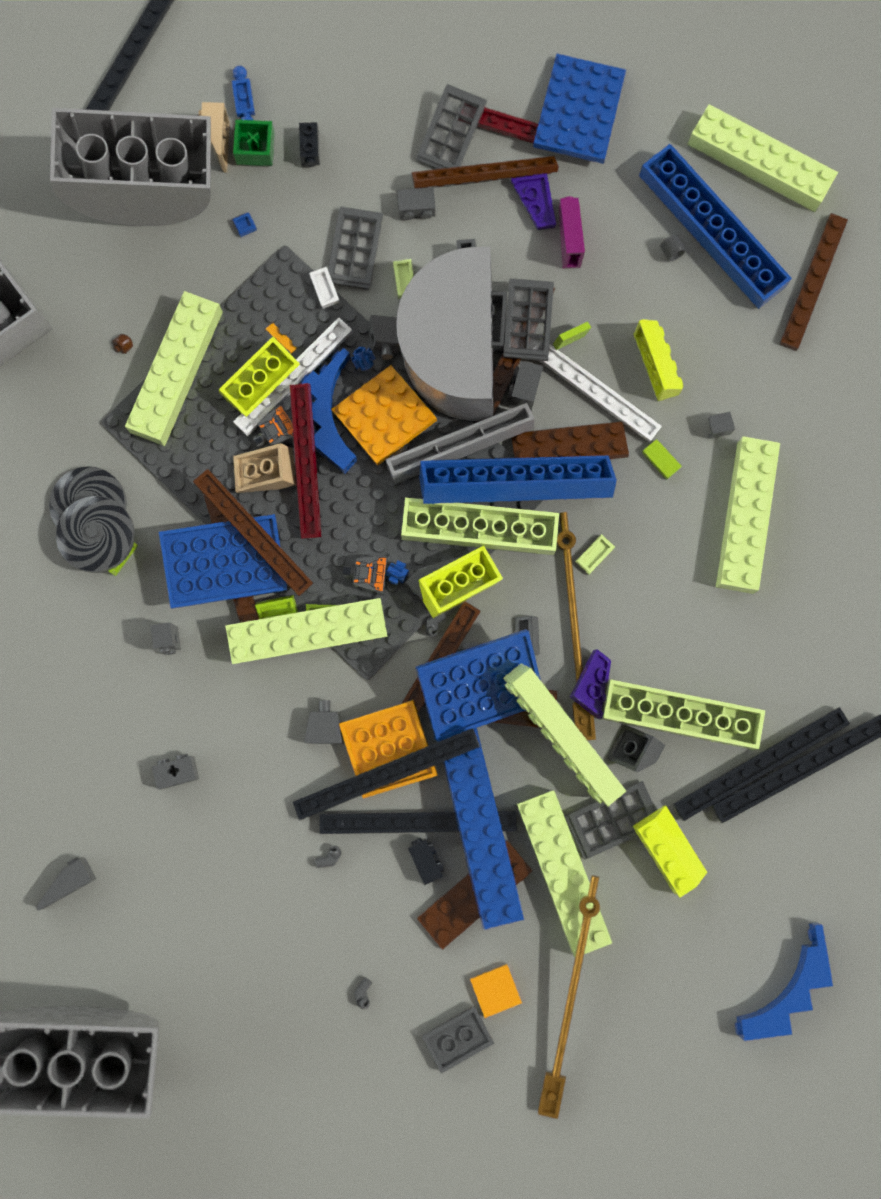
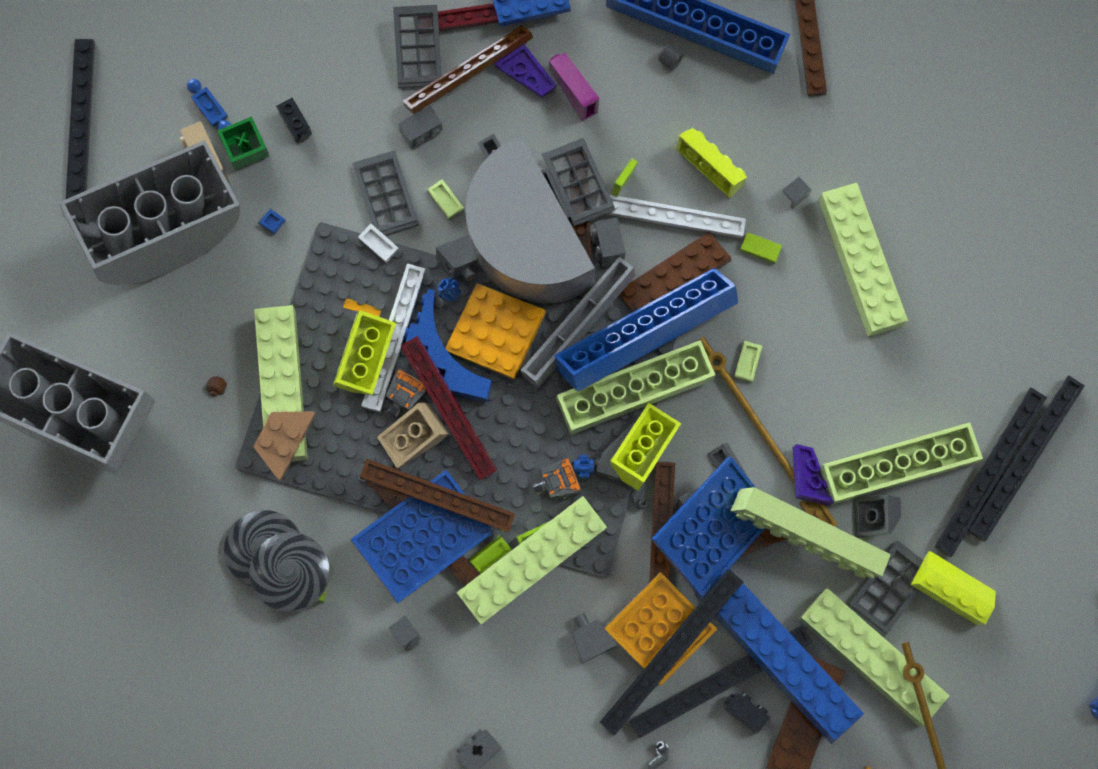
camera: 30 degrees left, 5 degrees down
none -> medium nougat wing [253,411,316,481]

